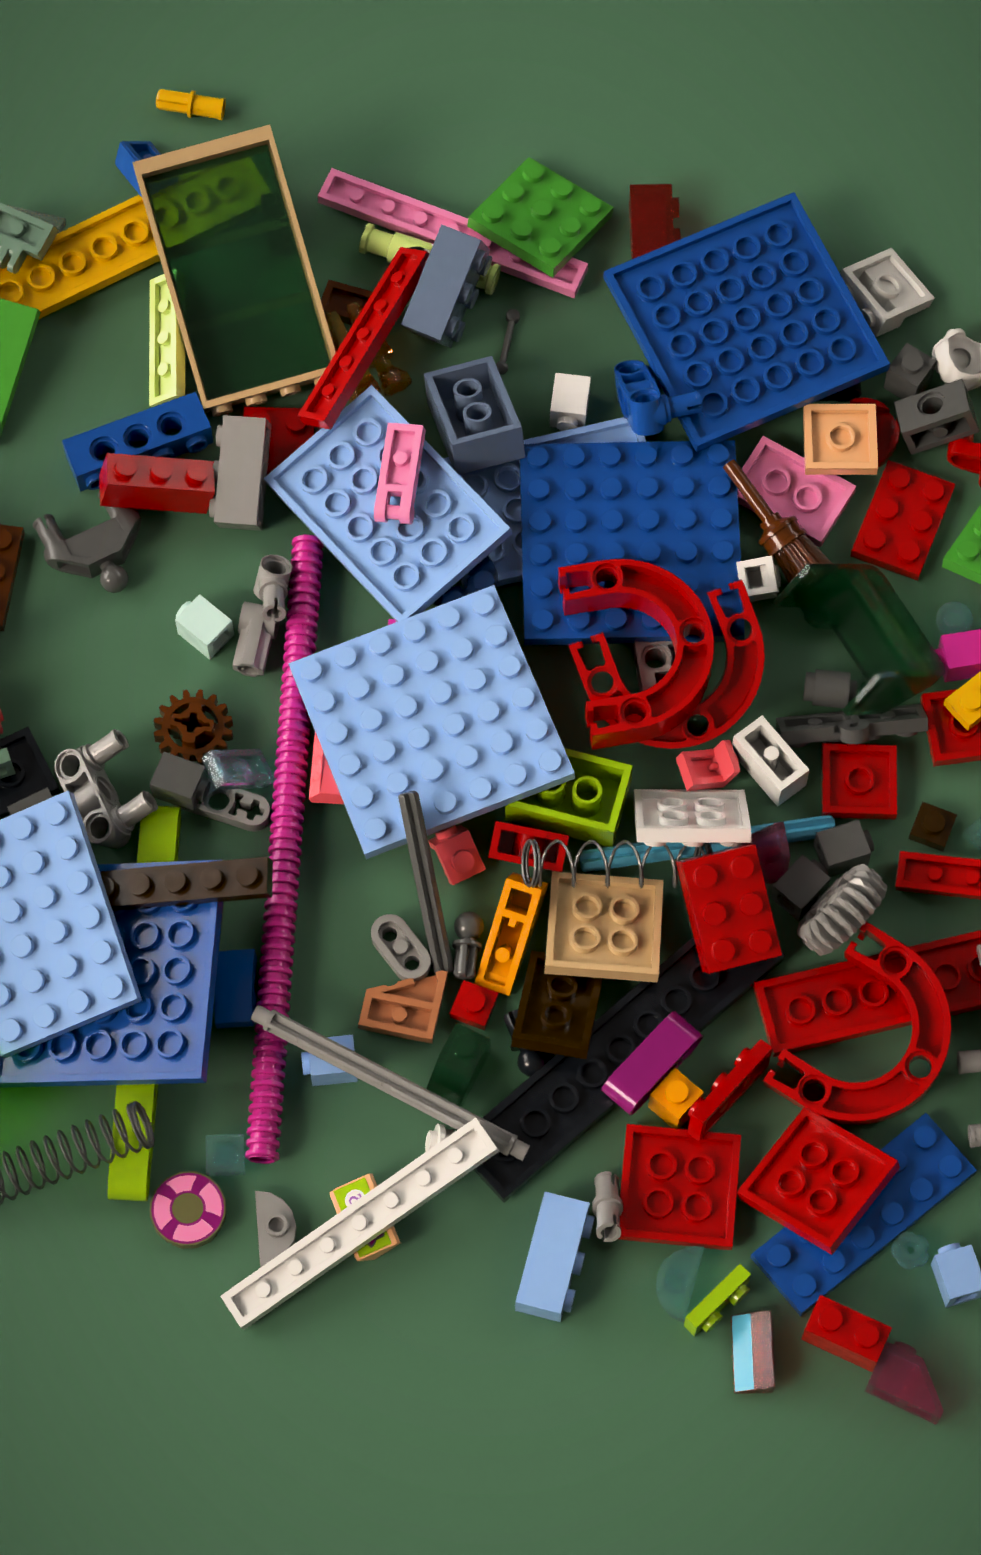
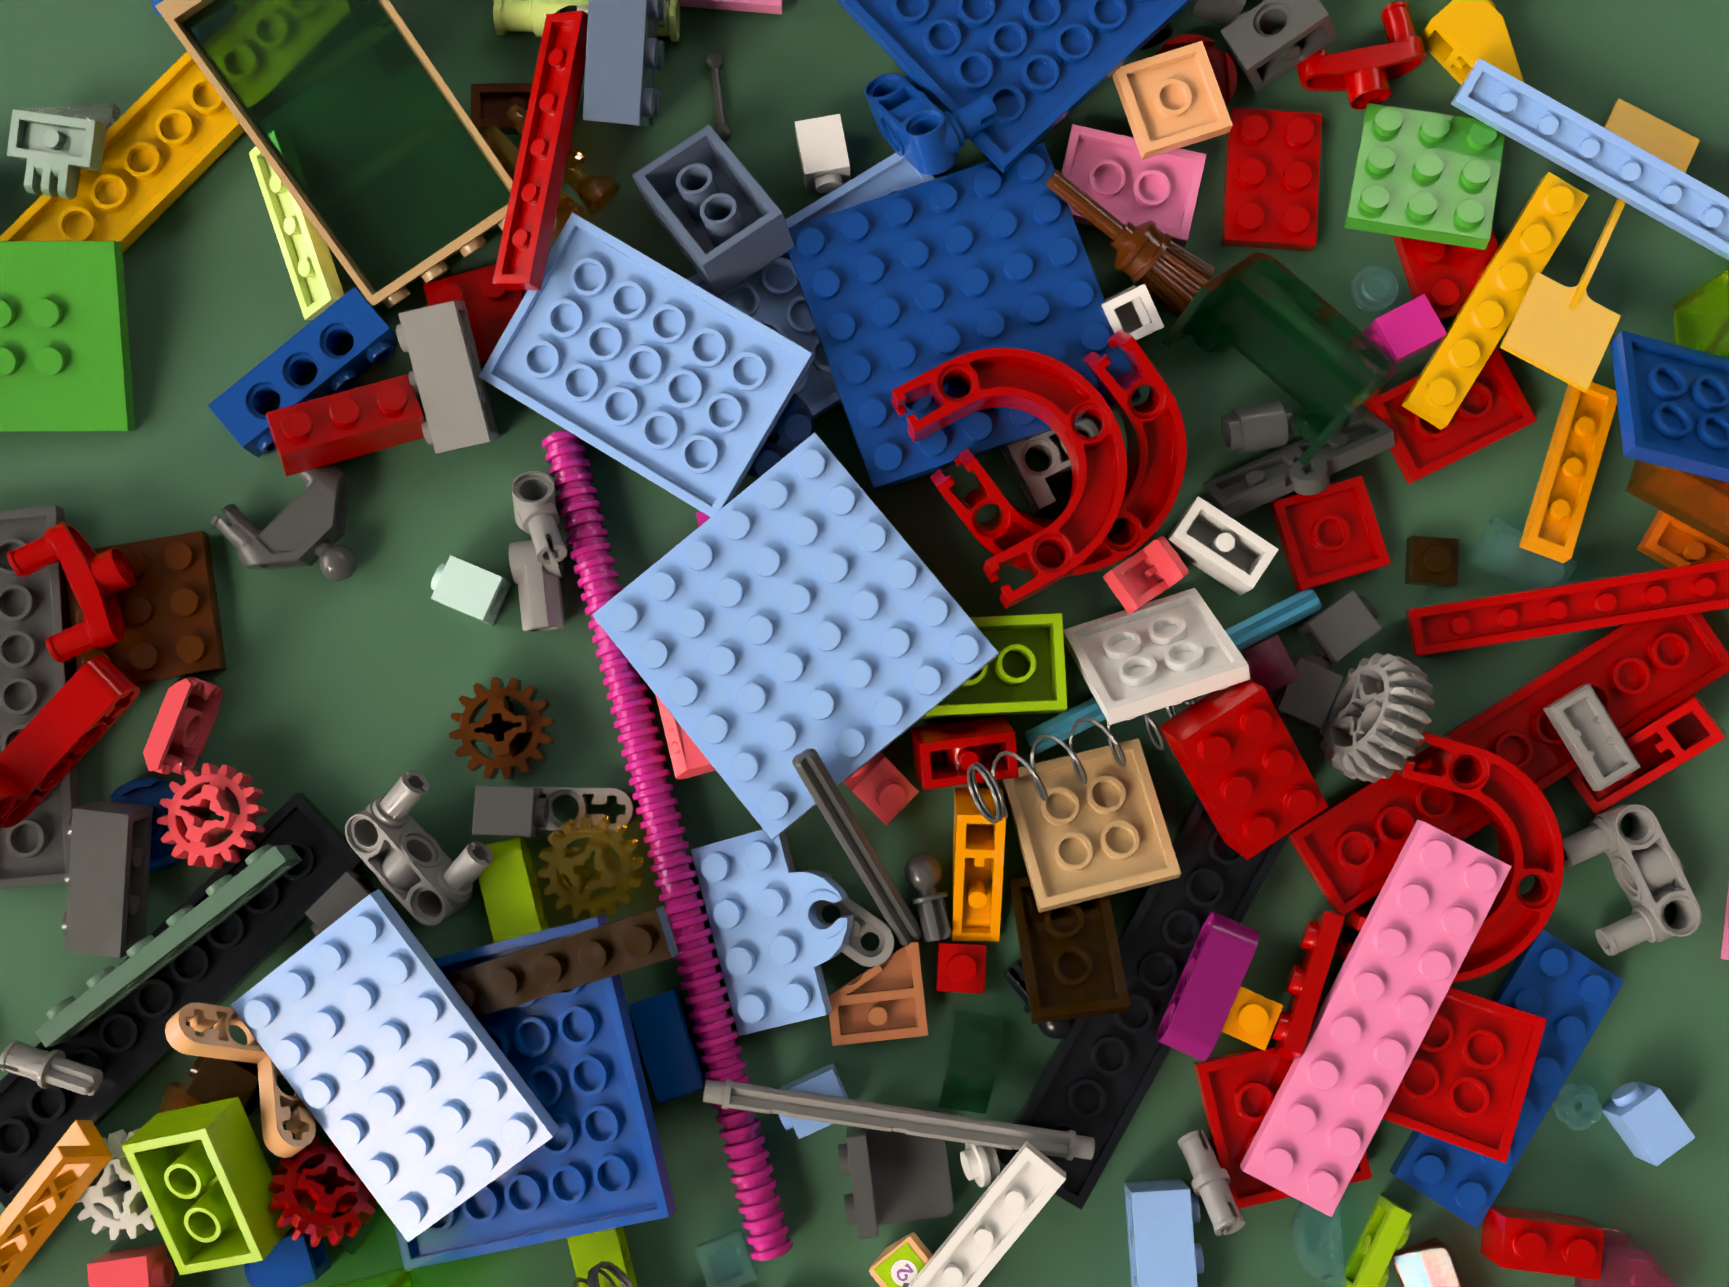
camera: 20 degrees left, 15 degrees up
clear light blue plate [201,749,276,789] -> none
bright pink plate [374,423,426,524] -> none
none -> clear yellow gear [537,814,644,919]
none -> light blue plate [691,830,853,1036]
none -> dark grey bracket [838,1127,954,1239]
none -> bright pink plate [1240,819,1512,1217]

